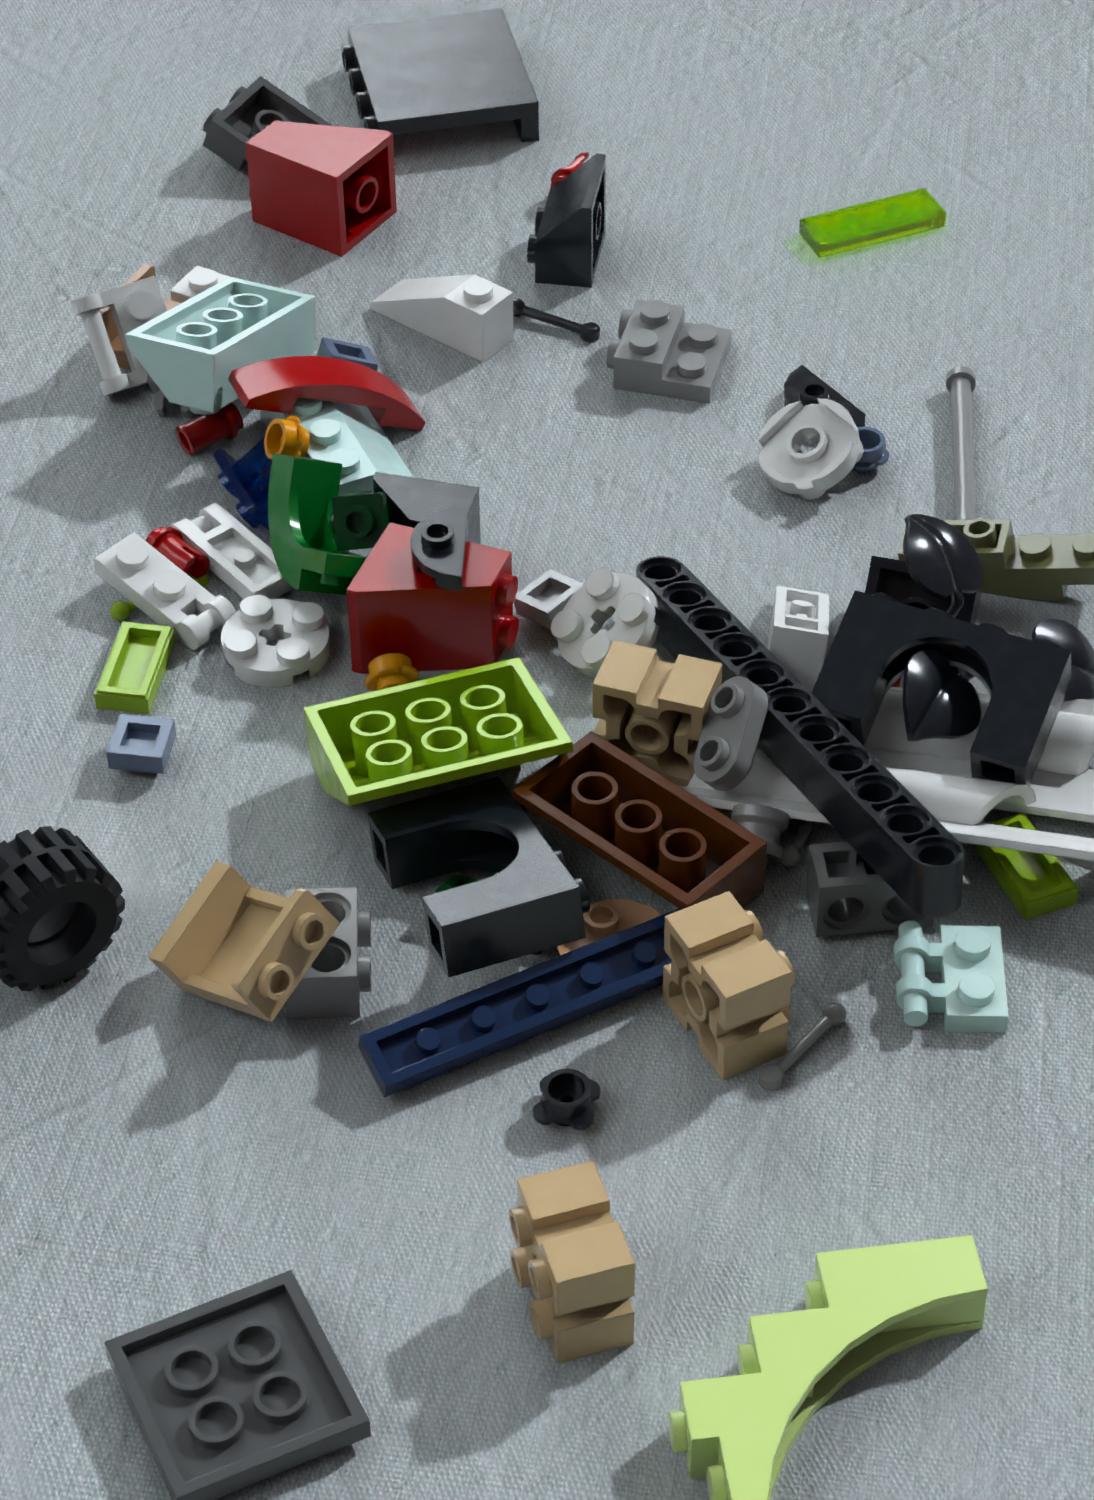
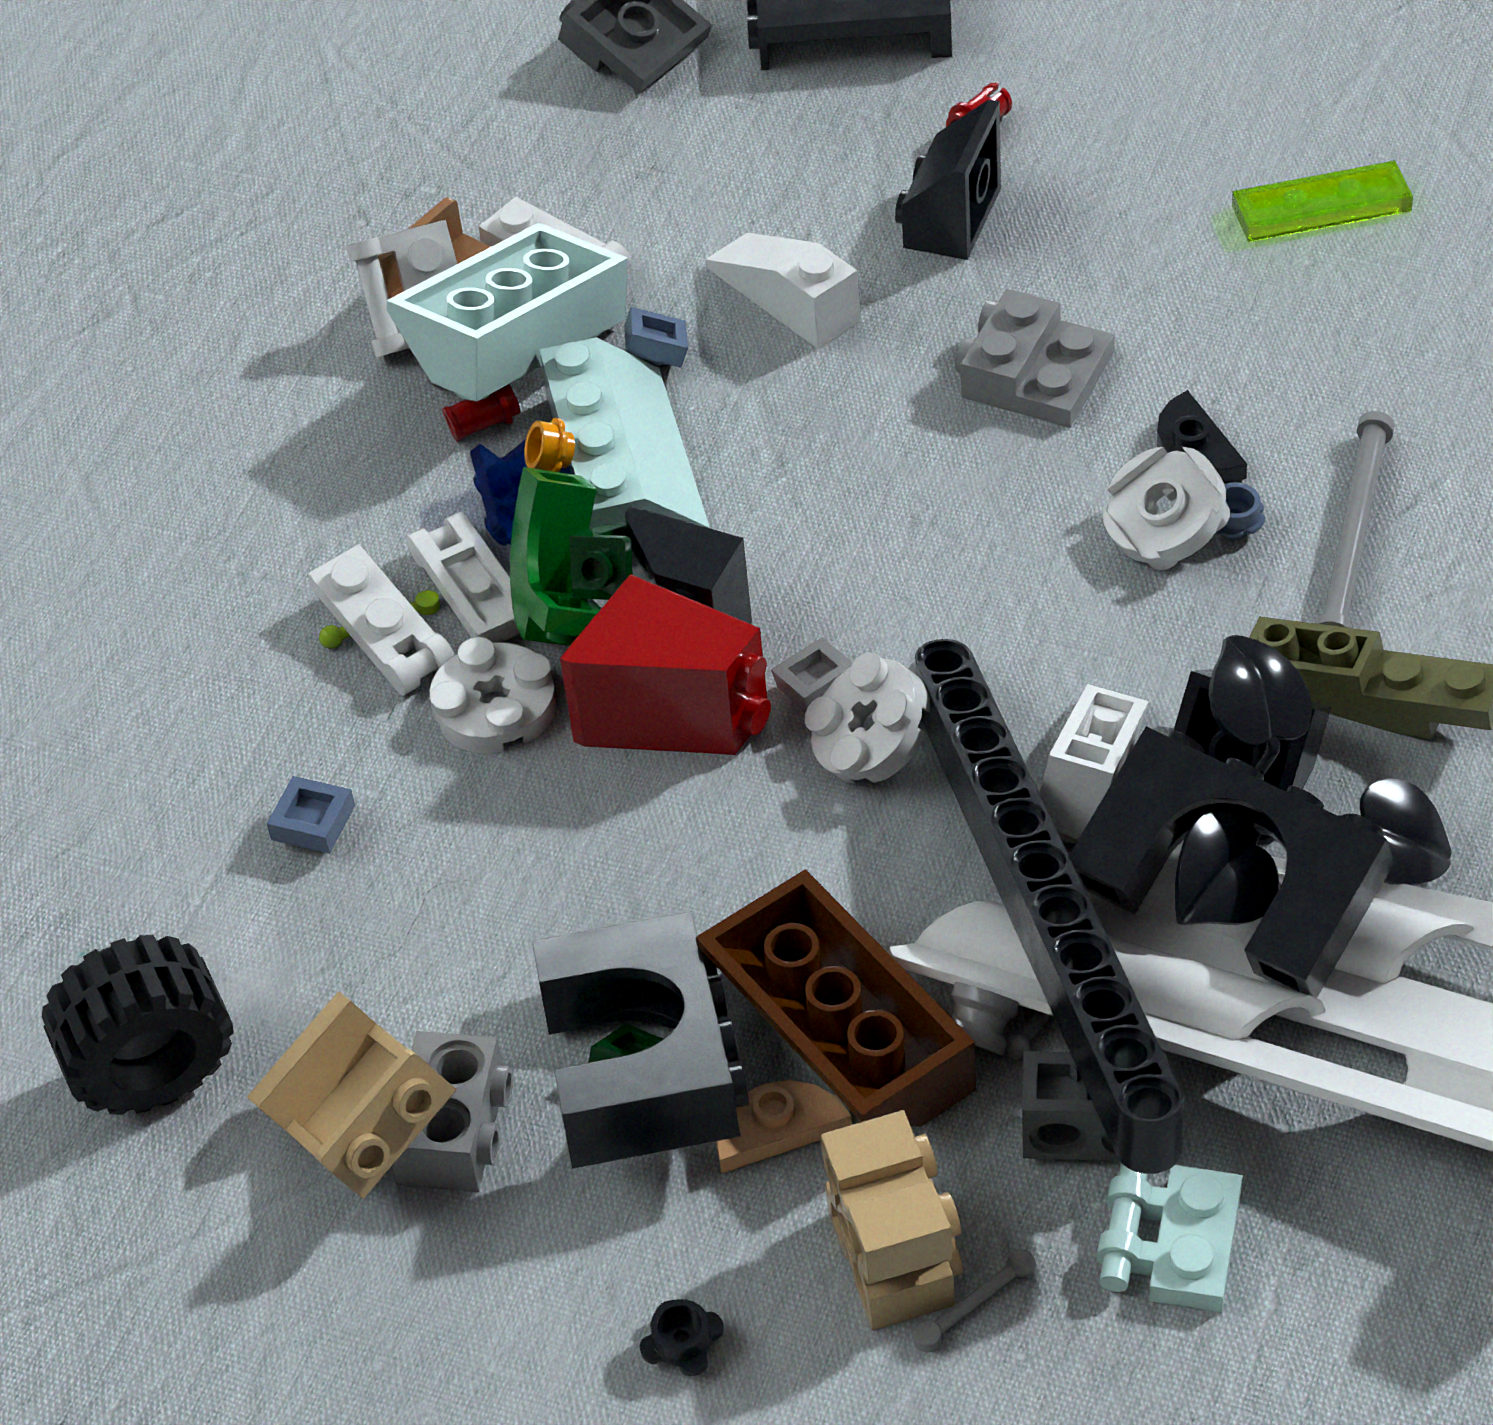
camera: 15 degrees right, 5 degrees up
lime tile [94,621,176,714] -> none
red pin [146,527,210,579] -> none
red slope [228,356,426,431] -> none
red slope [246,121,397,257] -> none
lime slope [303,657,573,806] -> none
dark blue plate [358,908,681,1098] -> none
light orange plate [365,653,419,691] -> none
plate [410,505,470,591] -> none
black hinge [513,298,600,342] -> none
tan brick [593,640,722,787] -> none
light grey plate [693,676,768,791] -> none
lime tile [972,813,1079,920] -> none

